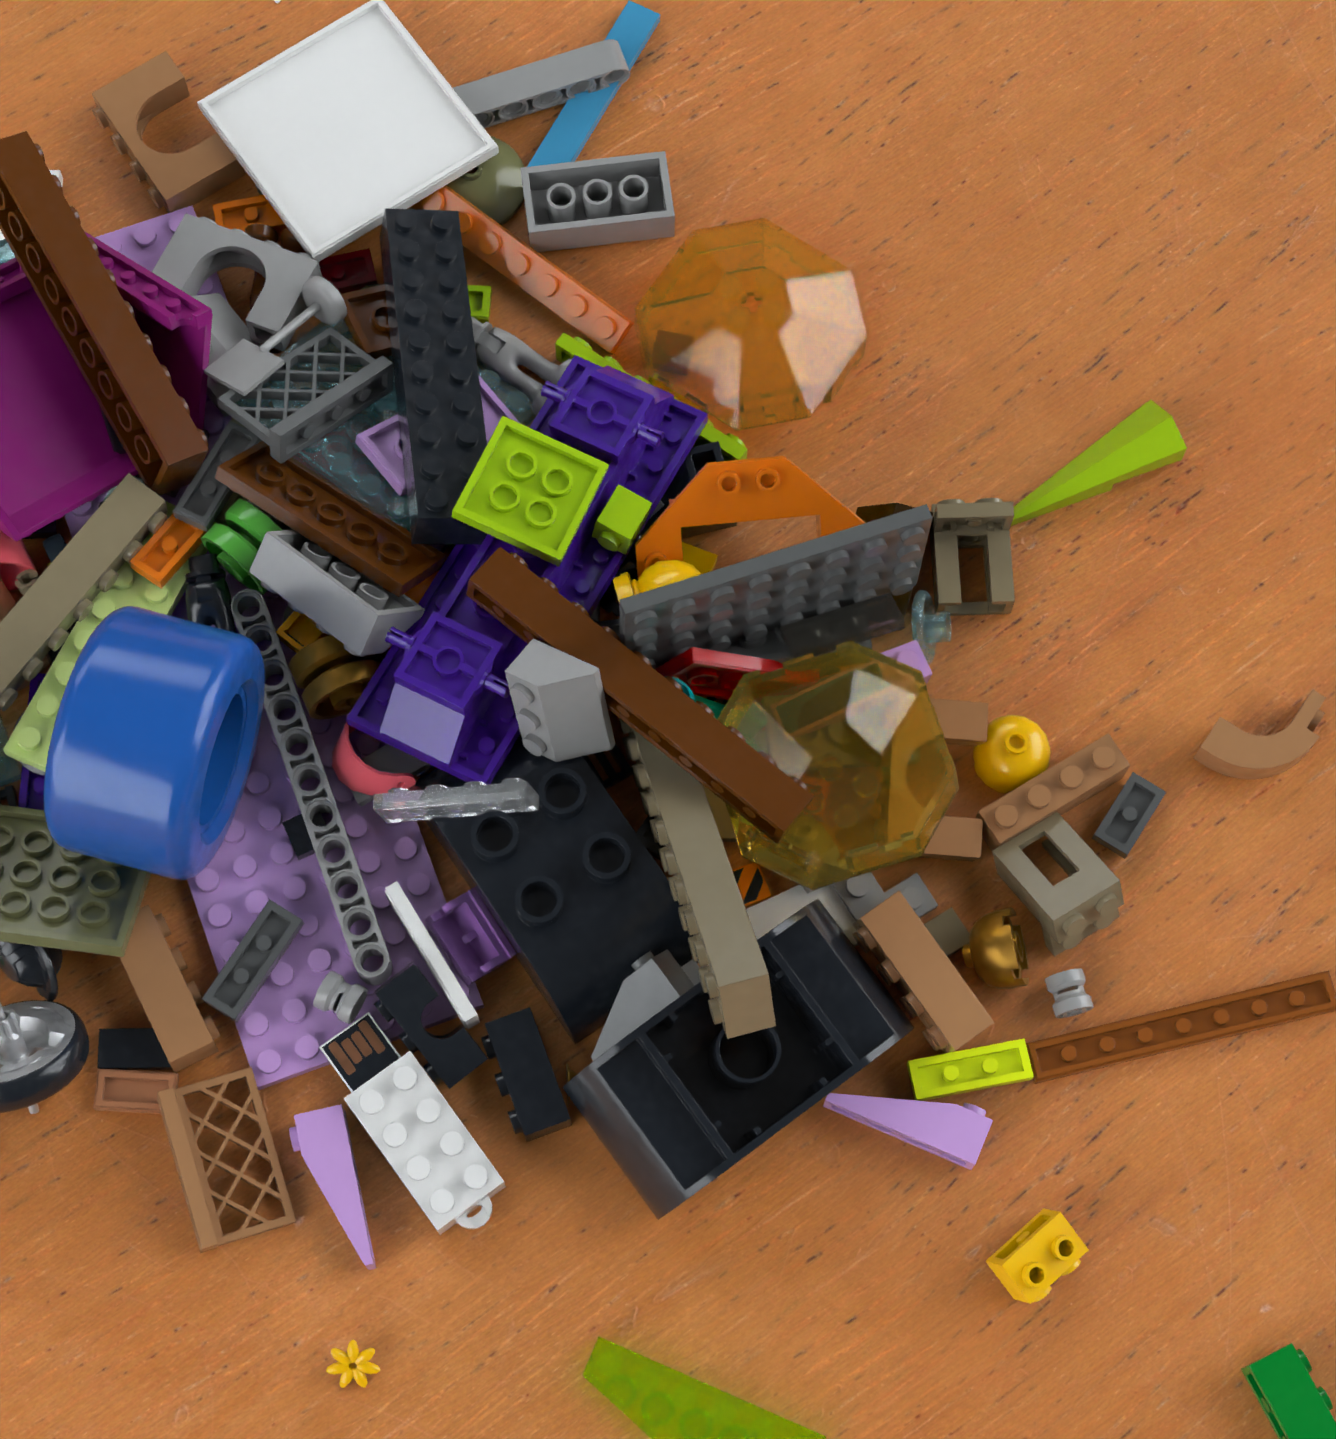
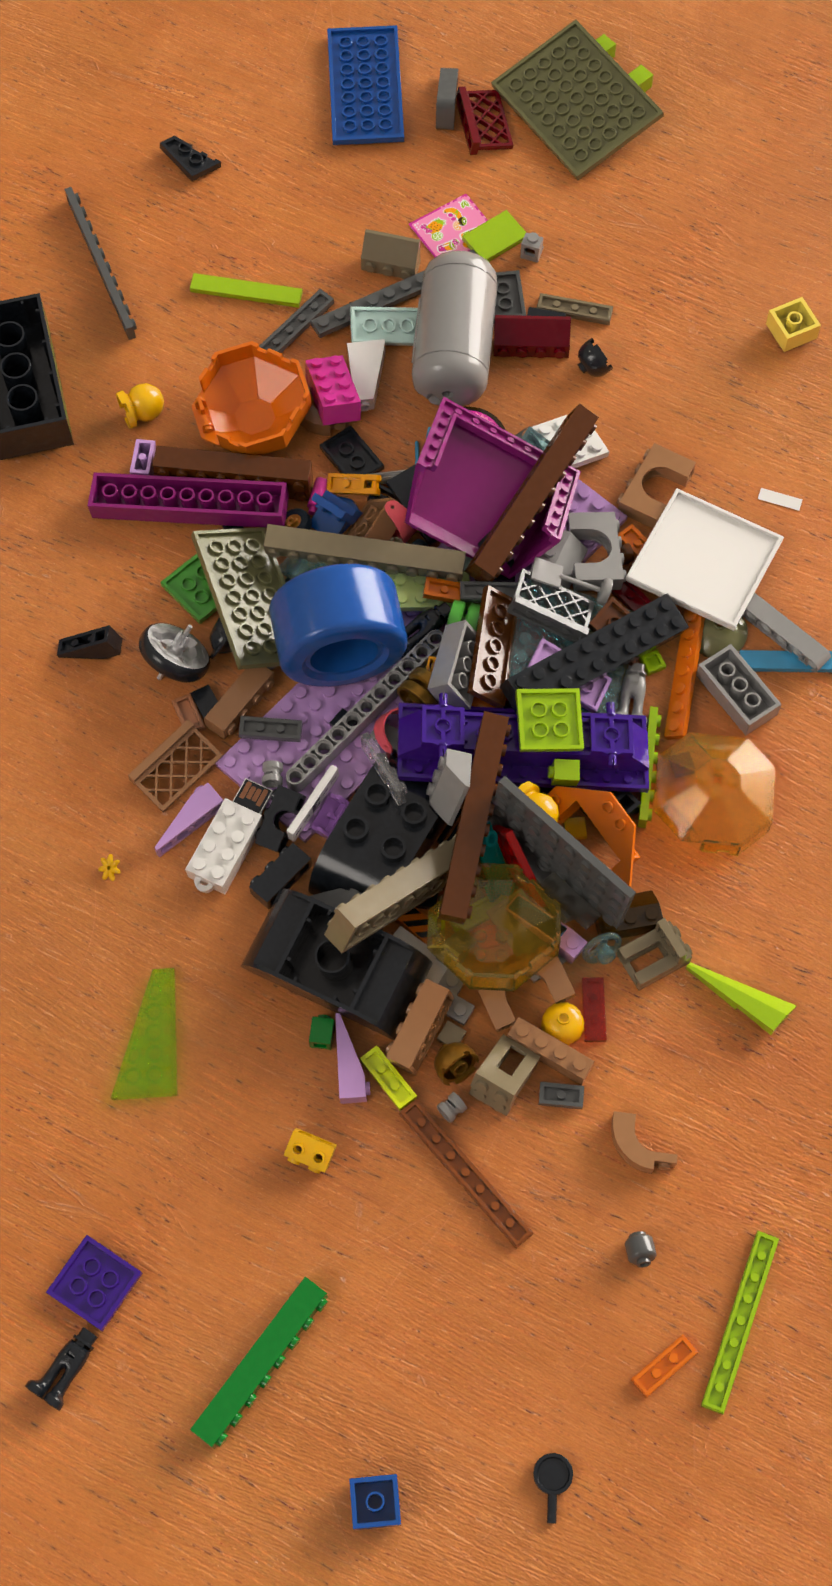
camera: 65 degrees right, 5 degrees down
none -> green brick [309,1015,335,1050]
none -> clear red tile [582,977,607,1042]

